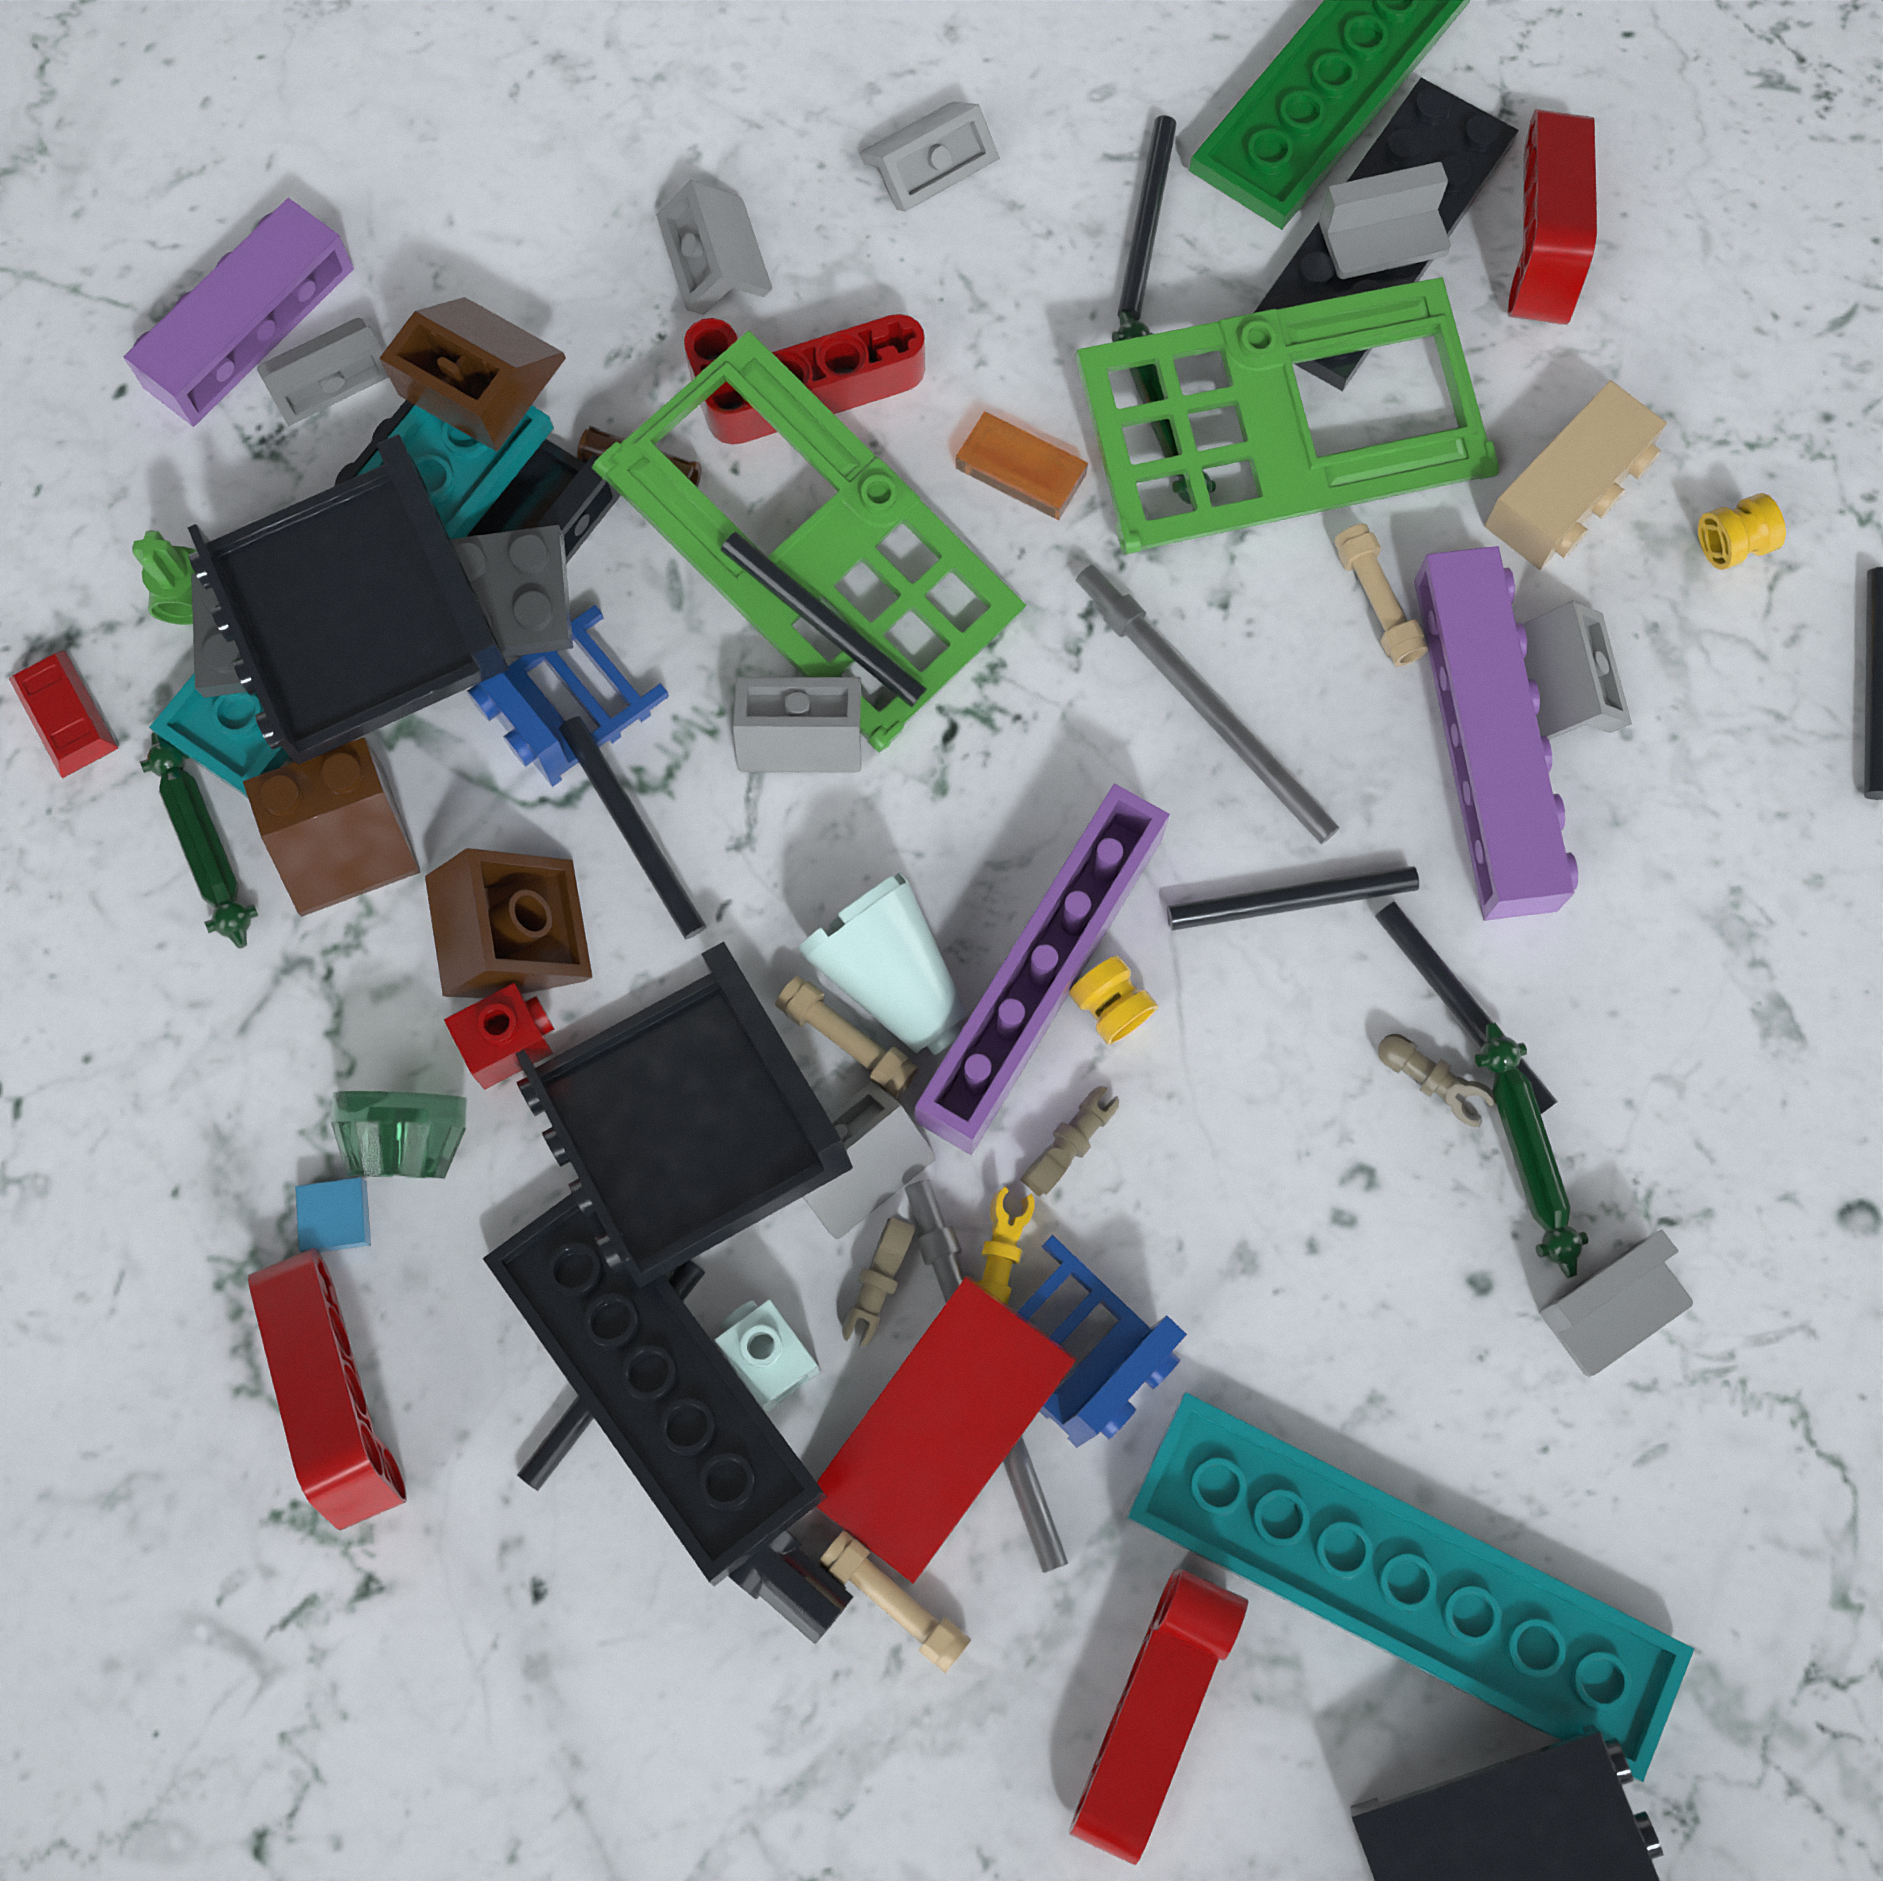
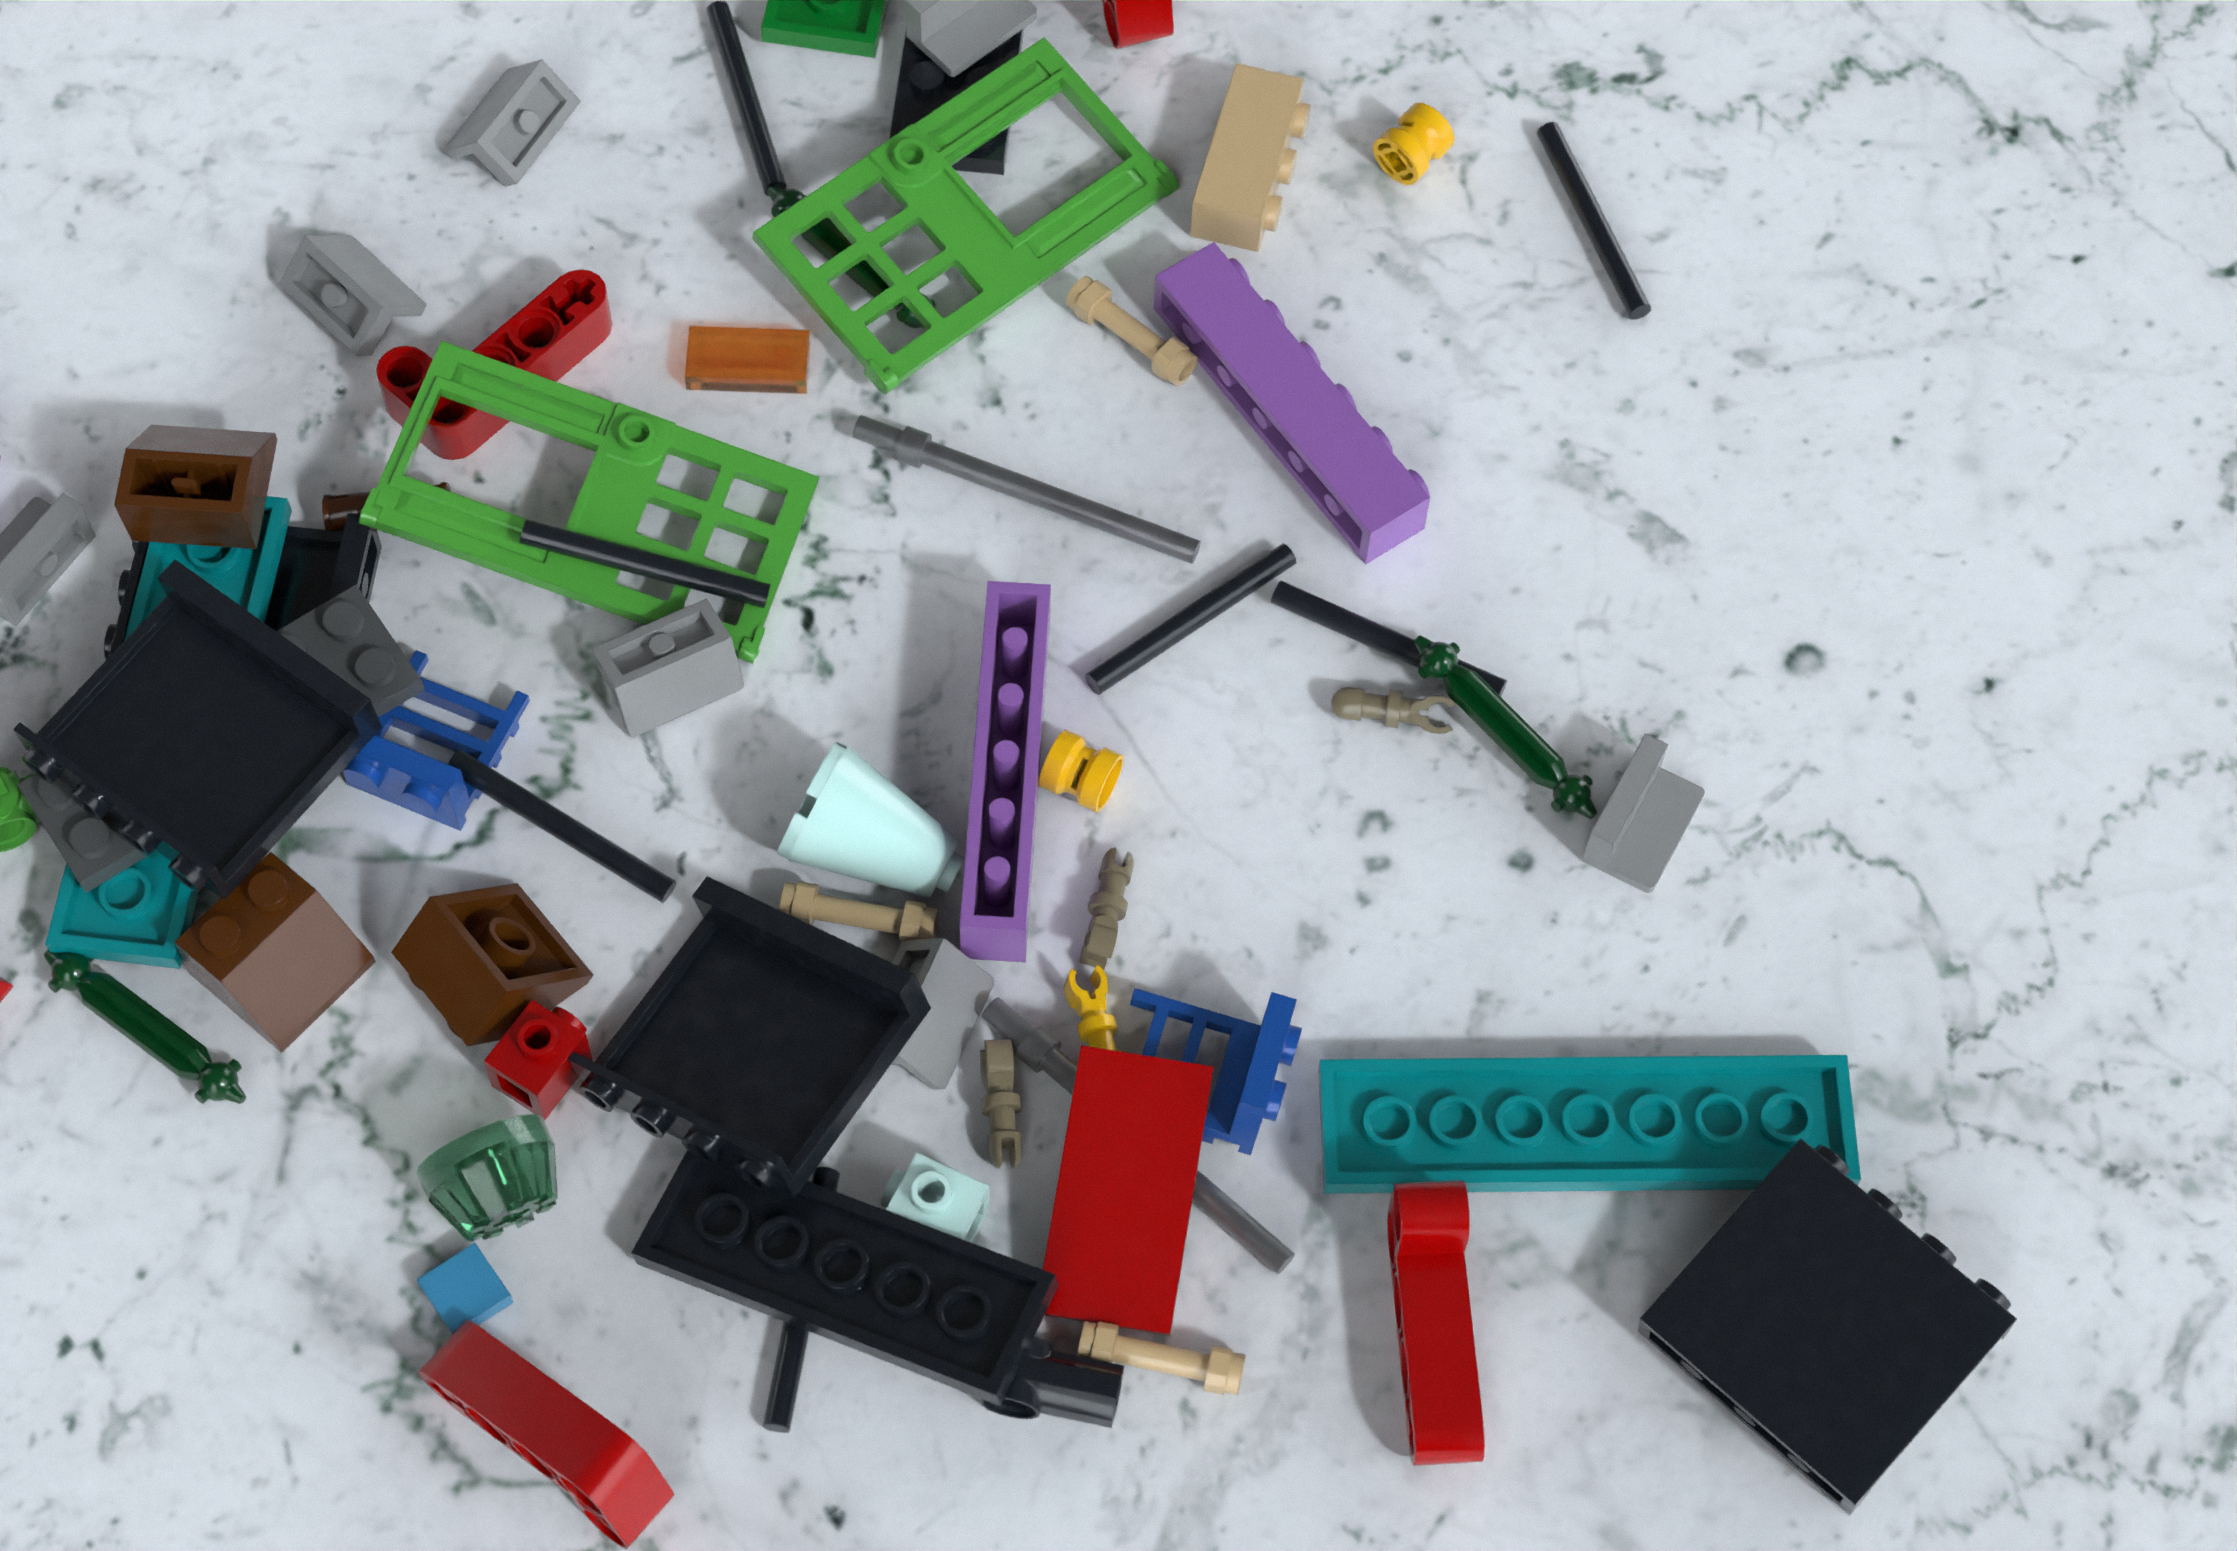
camera: 30 degrees left, 10 degrees down
light grey panel [1522,600,1632,740] -> none

